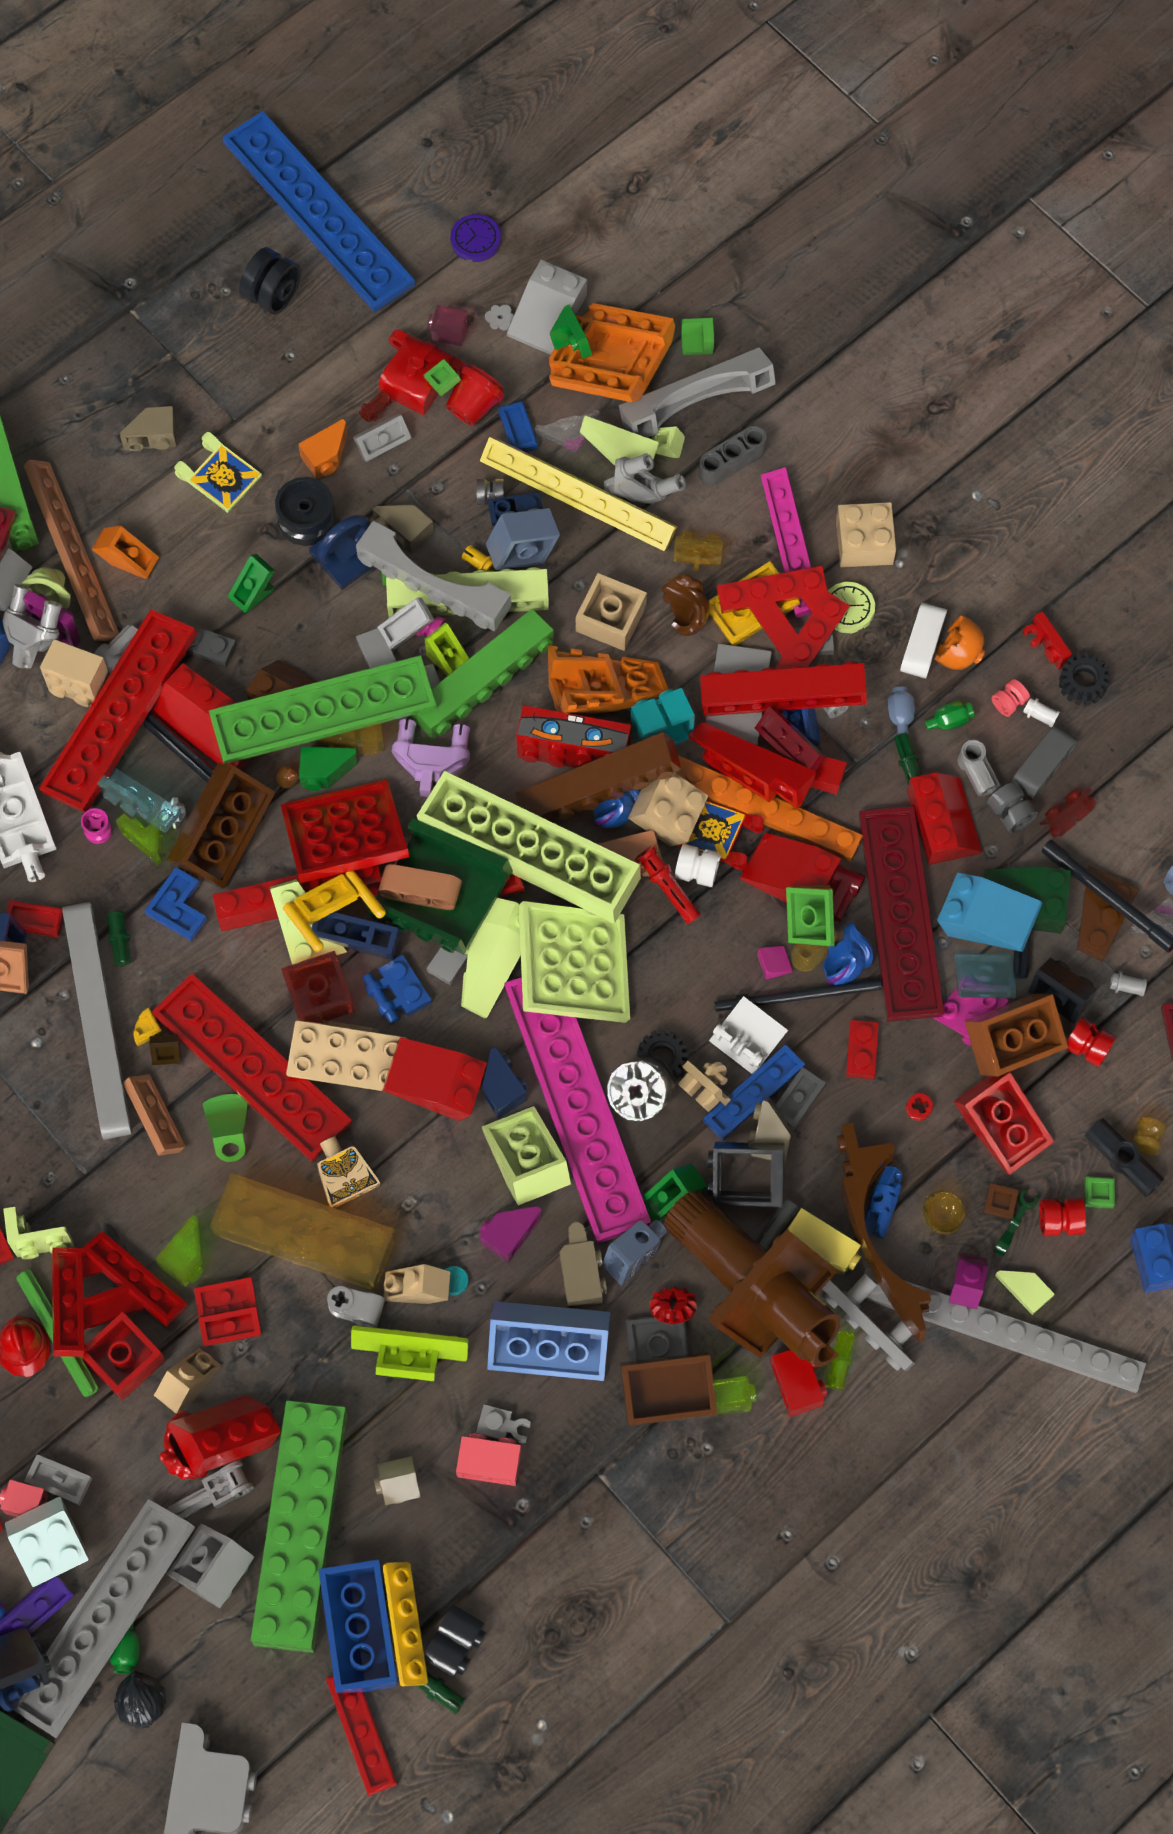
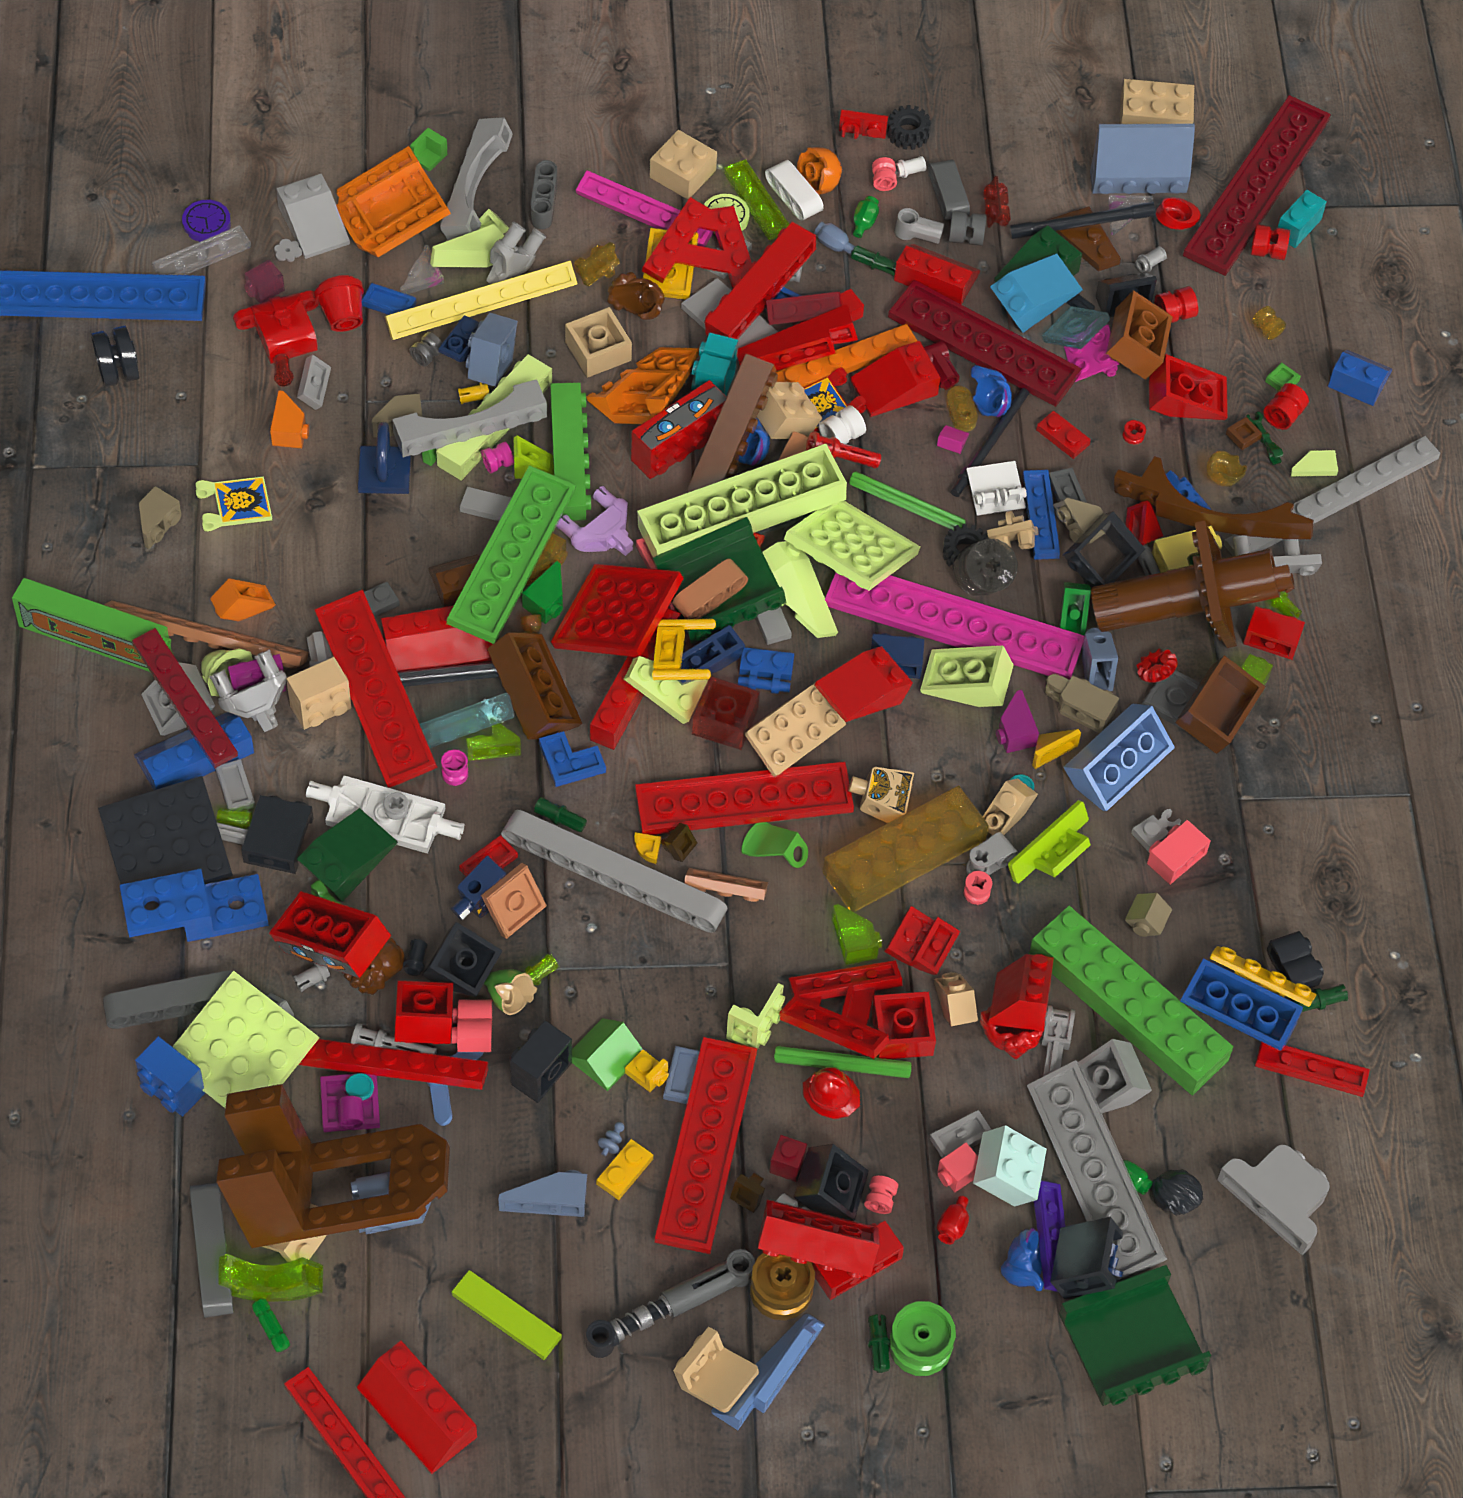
camera: 55 degrees left, 10 degrees down
green slope [227,554,275,613] -> none
black wheel [275,477,336,546] -> none
light grey tile [378,597,434,650] -> none
bright green plate [423,359,461,396] -> none
green slope [550,304,592,359] -> none
bright green slope [786,885,835,946] -> none
magenta slope [948,1252,988,1309] -> none
black piece [1084,1118,1164,1197] -> none
none -> clear tile [152,225,251,275]
none -> light grey bush [384,792,409,820]
none -> clear neon green plate [724,159,789,240]
none -> bright green axle [849,471,966,530]
none -> coral wheel [963,871,992,905]
none -> yellow slope [1032,729,1081,769]
none -> red slope [1126,500,1163,545]

